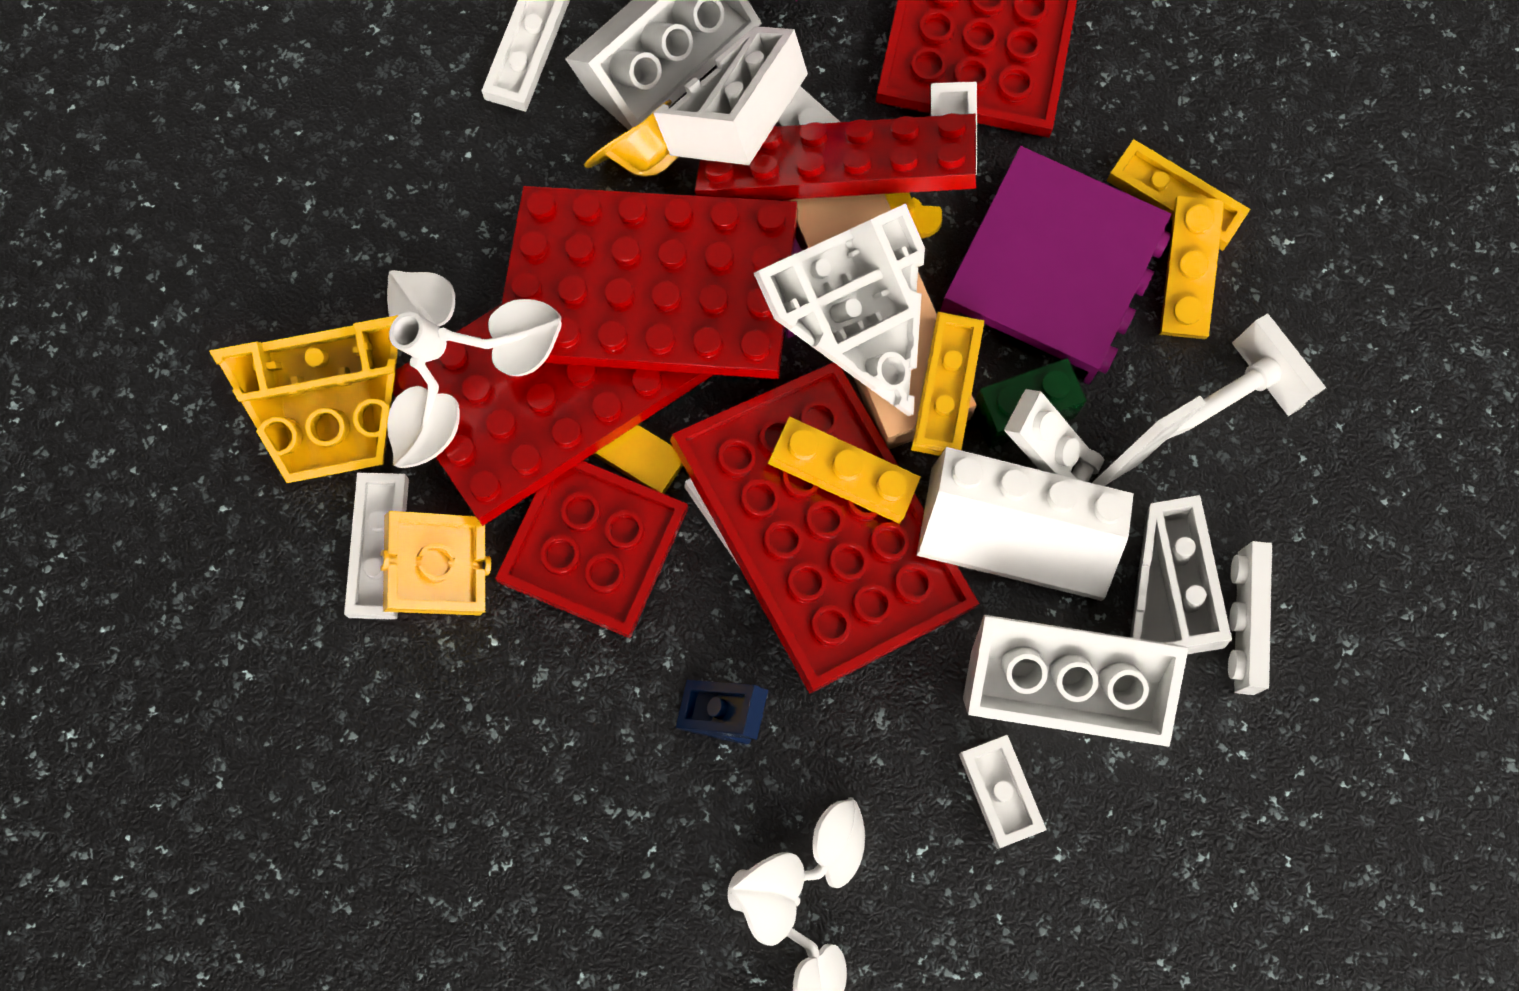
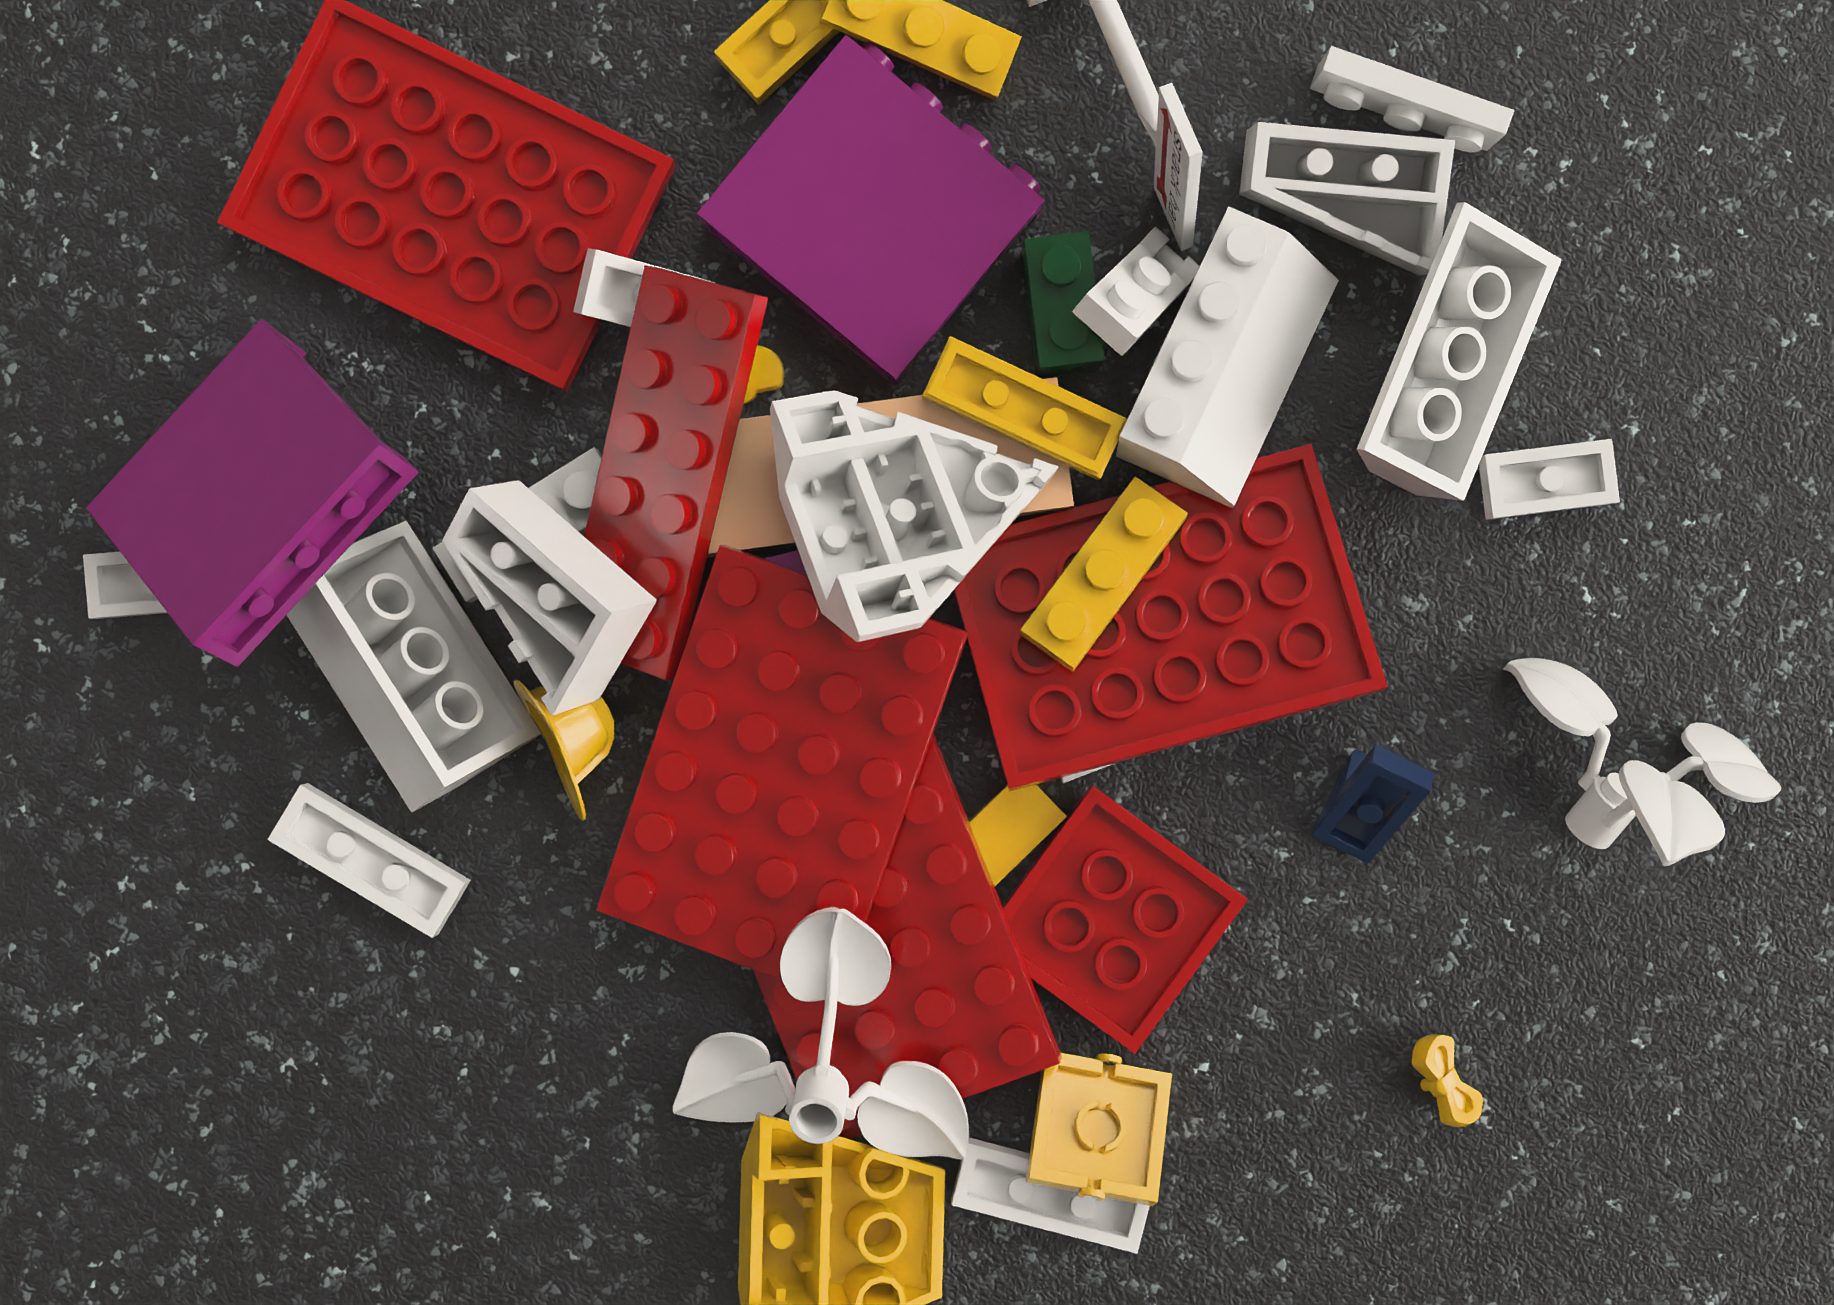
camera: 75 degrees left, 15 degrees up
none -> yellow piece [1412,1034,1483,1127]

